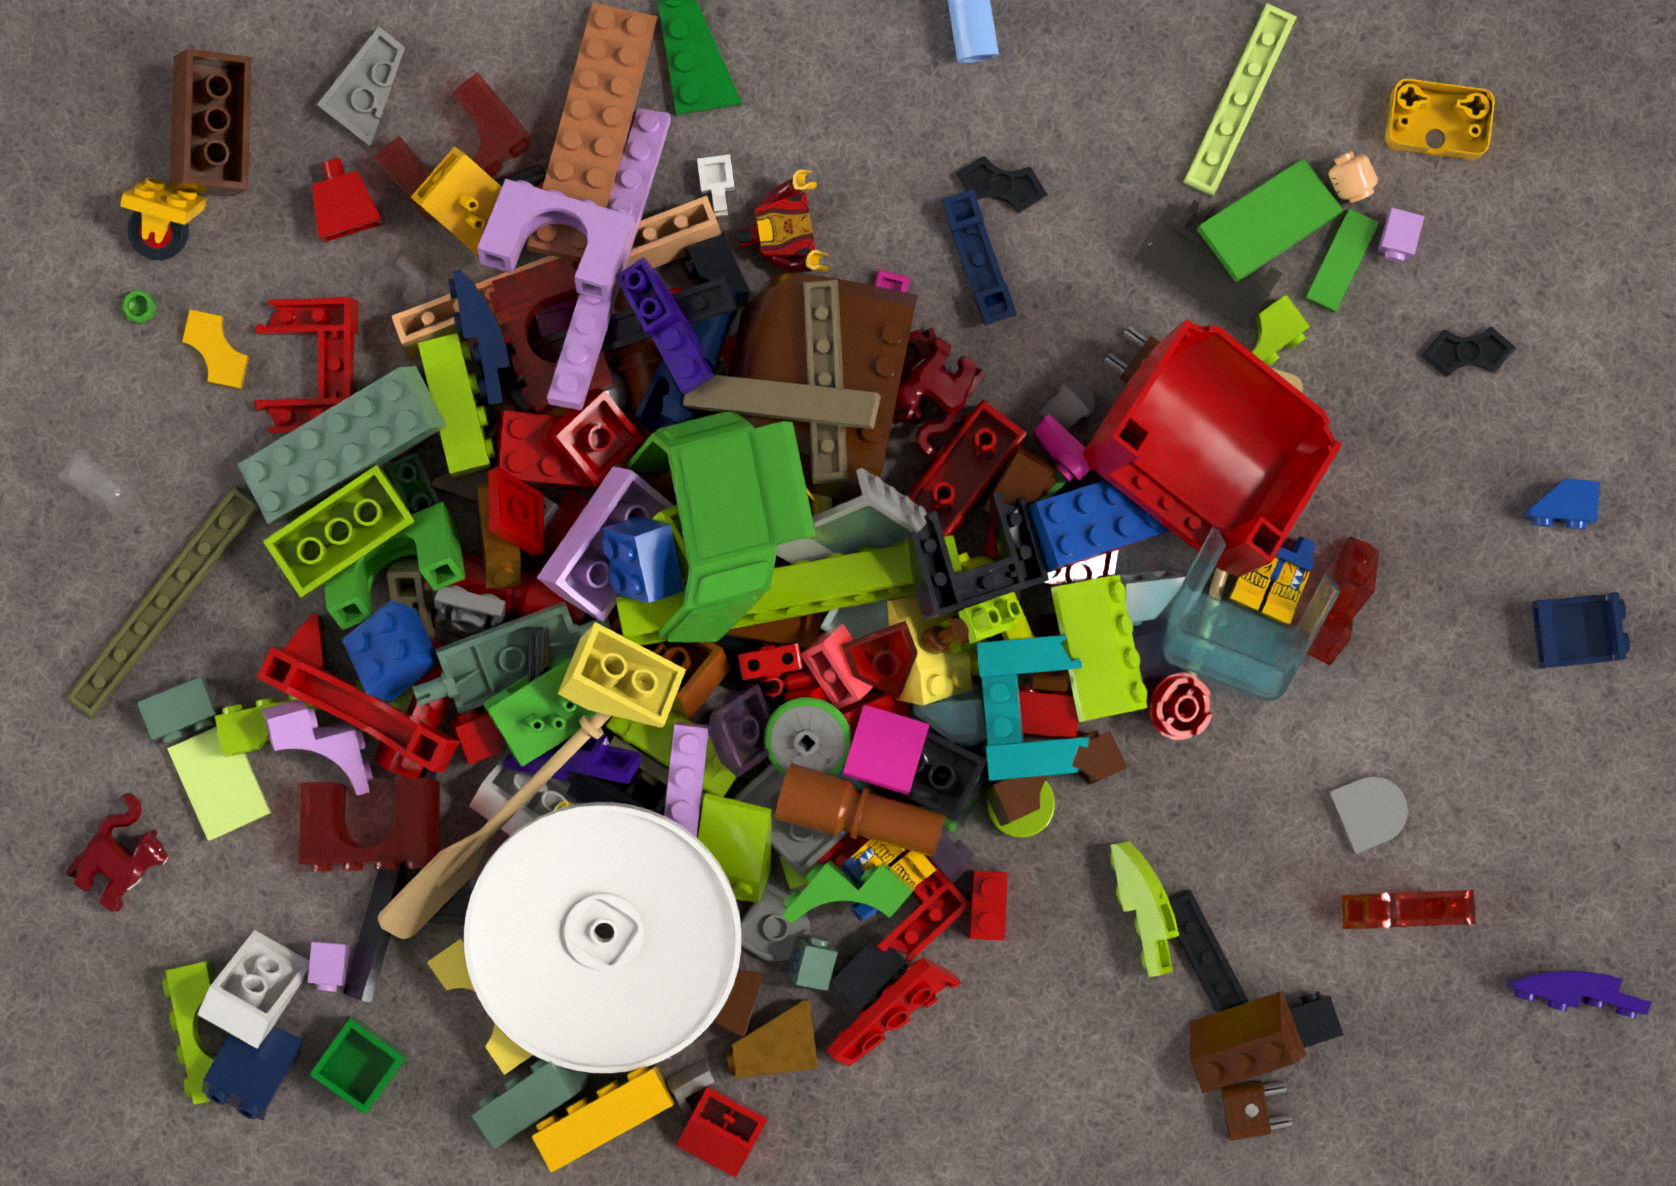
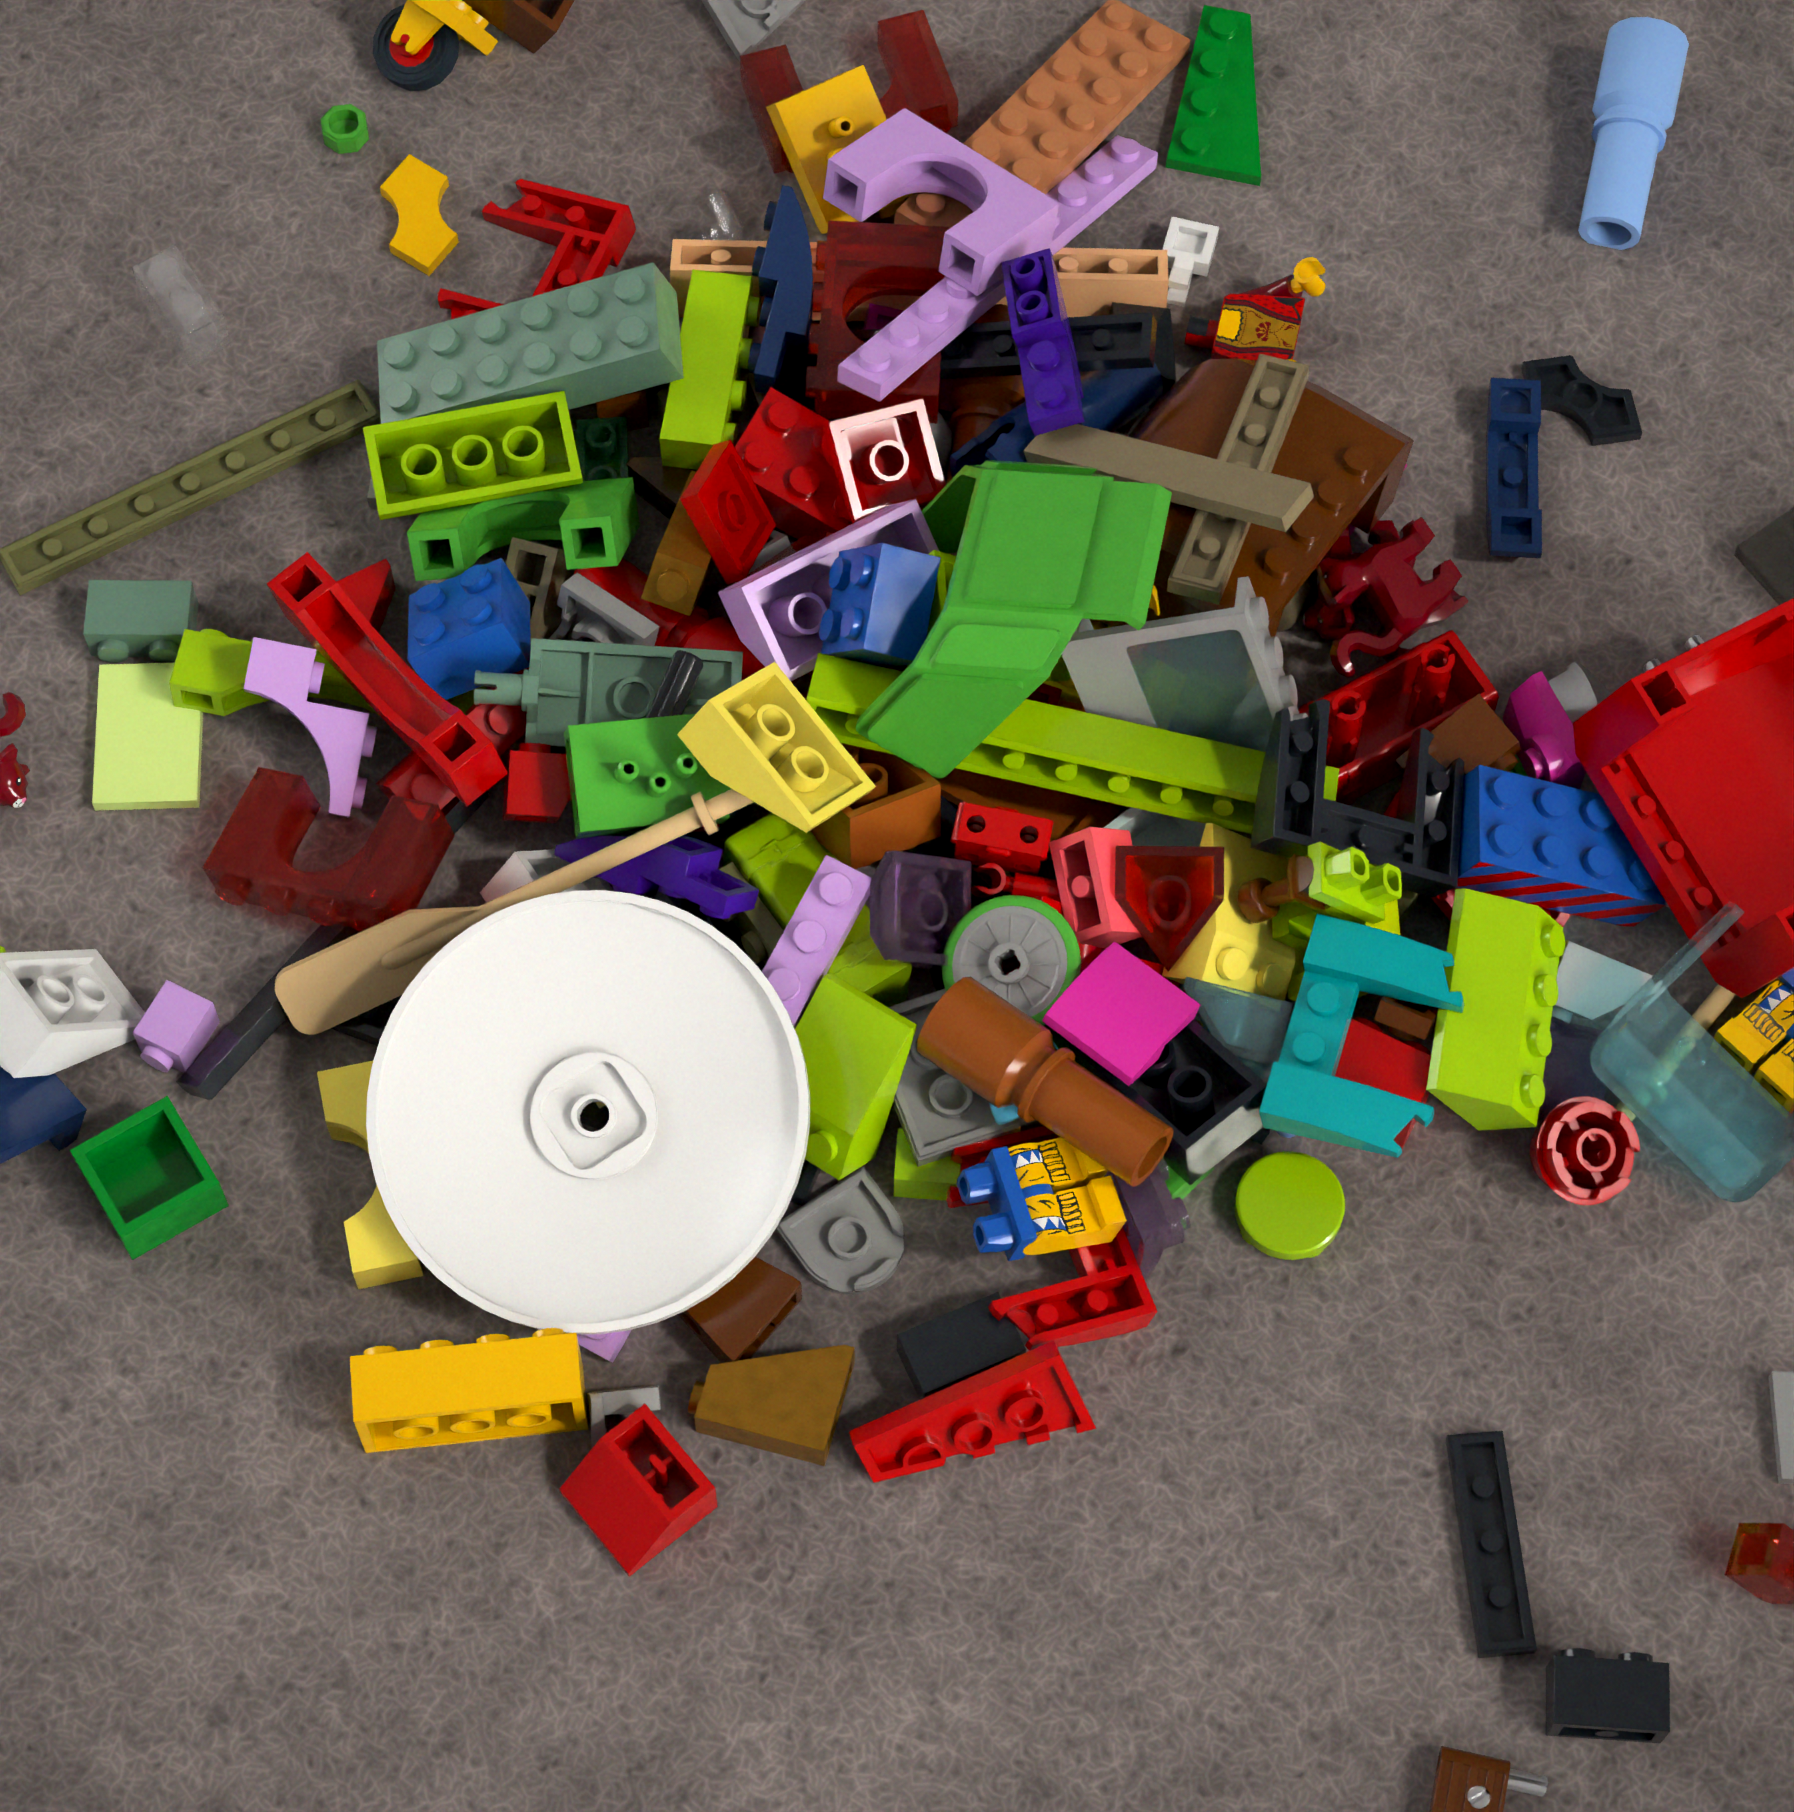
camera: 25 degrees right, 20 degrees down
red torso [312,158,384,243] -> none
sand green wedge [471,1059,594,1149] -> none
bright green arch [782,860,915,924] -> none
sand green brick [786,934,838,991] -> none
red brick [969,870,1008,941] -> none
reddish brown arch [984,730,1127,826] -> none
lime slope [1110,841,1179,977] -> none
reddish brown slope [1190,991,1307,1093] -> none

